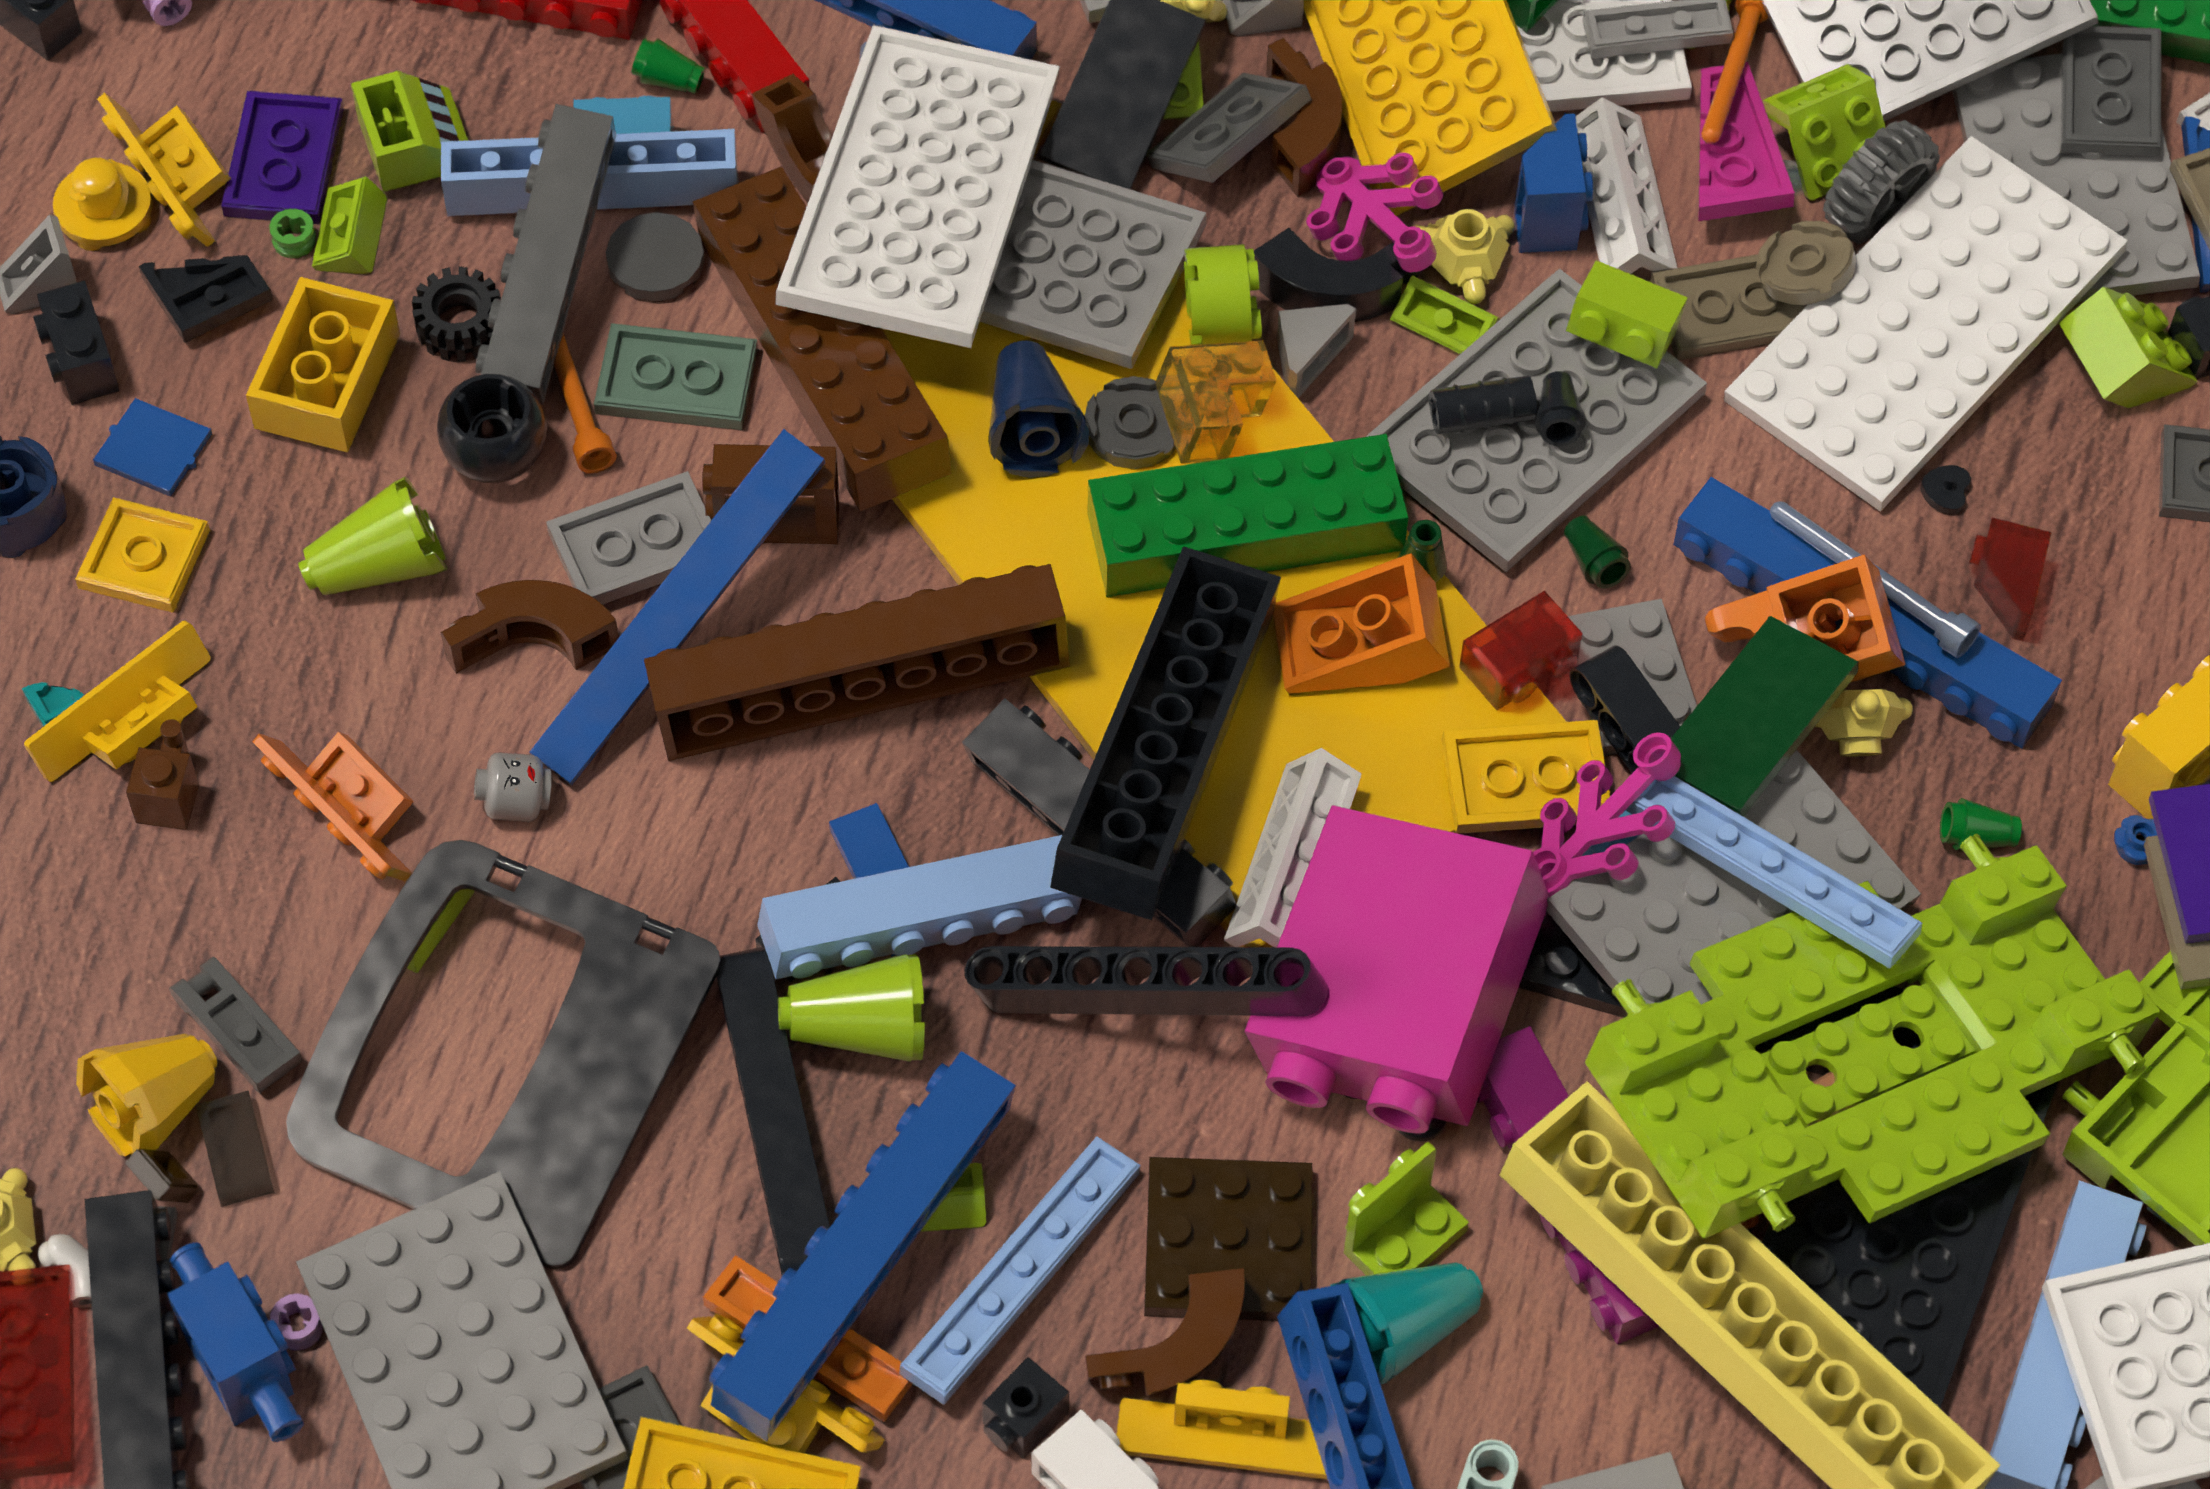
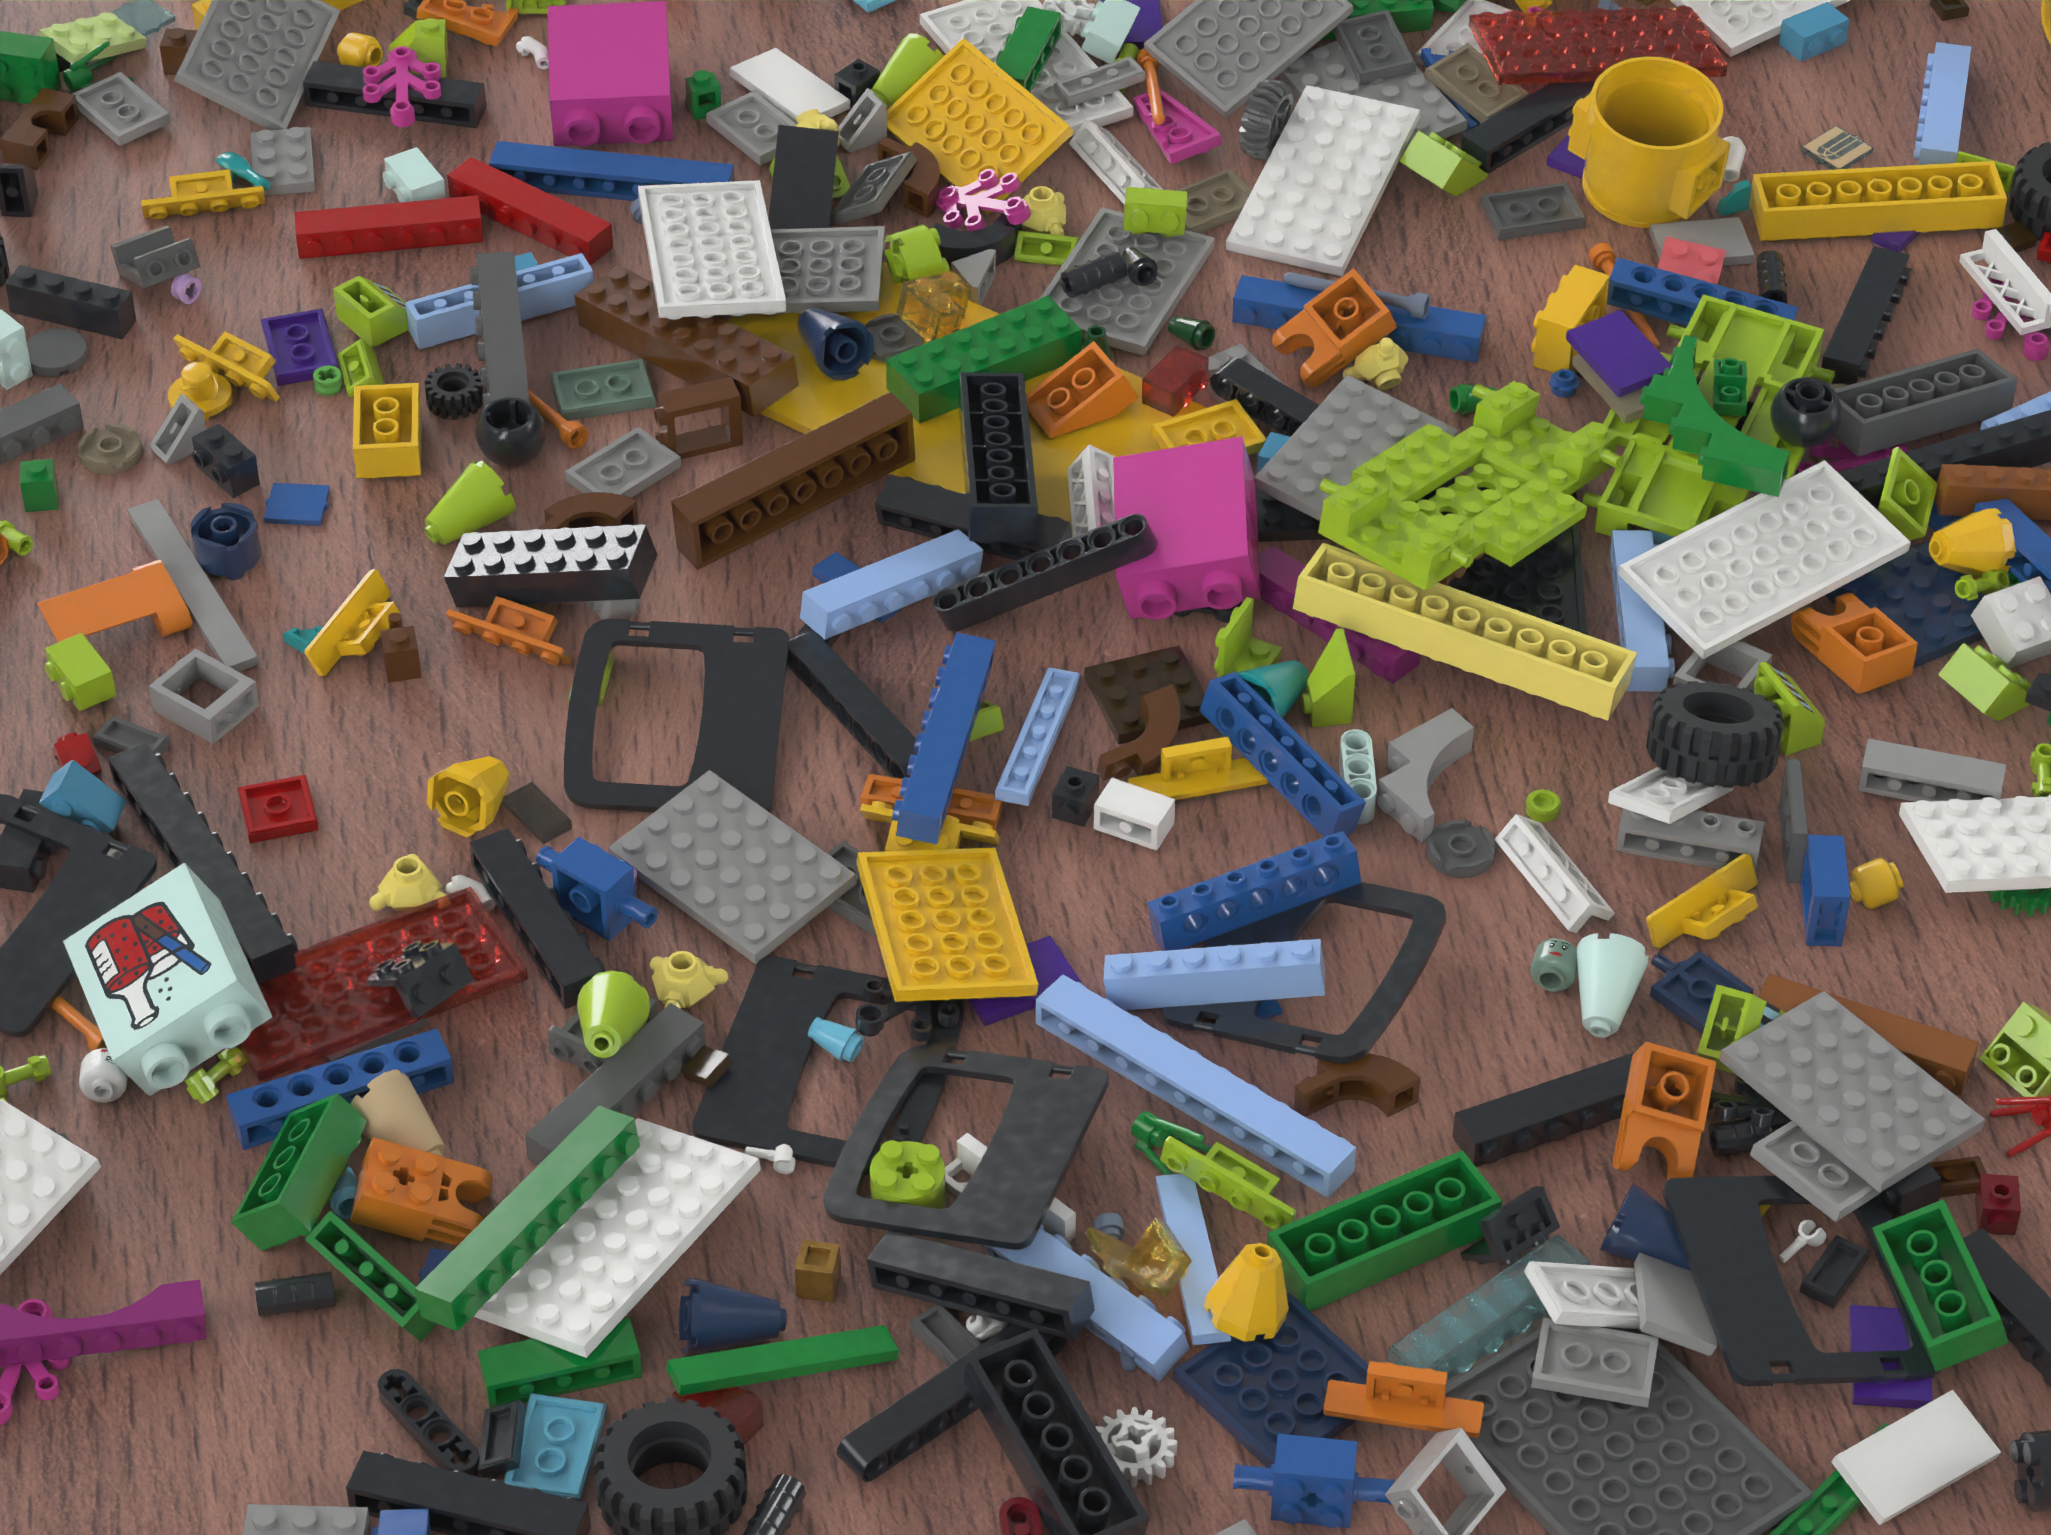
camera: 20 degrees left, 15 degrees down
yellow tile [75,497,210,613] -> none
dark brown tile [125,1149,199,1203] -> none
black wing [139,255,273,343] -> none
dark grey plate [169,957,303,1094] -> none
blue tile [529,429,825,786] -> none
dark grey tile [606,212,705,302] -> none
green cone [631,38,706,94] -> none
reddish brown arch [751,74,832,203] -> none
lime cone [778,954,925,1062] -> none
blue slope [1514,113,1593,253] -> none
dark pink plant [1533,733,1681,897] -> none
light blue tile [1626,776,1922,969] -> none
dark green tile [1671,616,1858,817] -> none
dark tan tile [1756,221,1857,305] -> none
lime bracket [1763,64,1885,200] -> none
black piece [1920,465,1971,515] -> none
clear red slope [1969,517,2052,641] -> none
none -> black brick [444,524,658,607]
none -> lime slope [1301,628,1355,728]

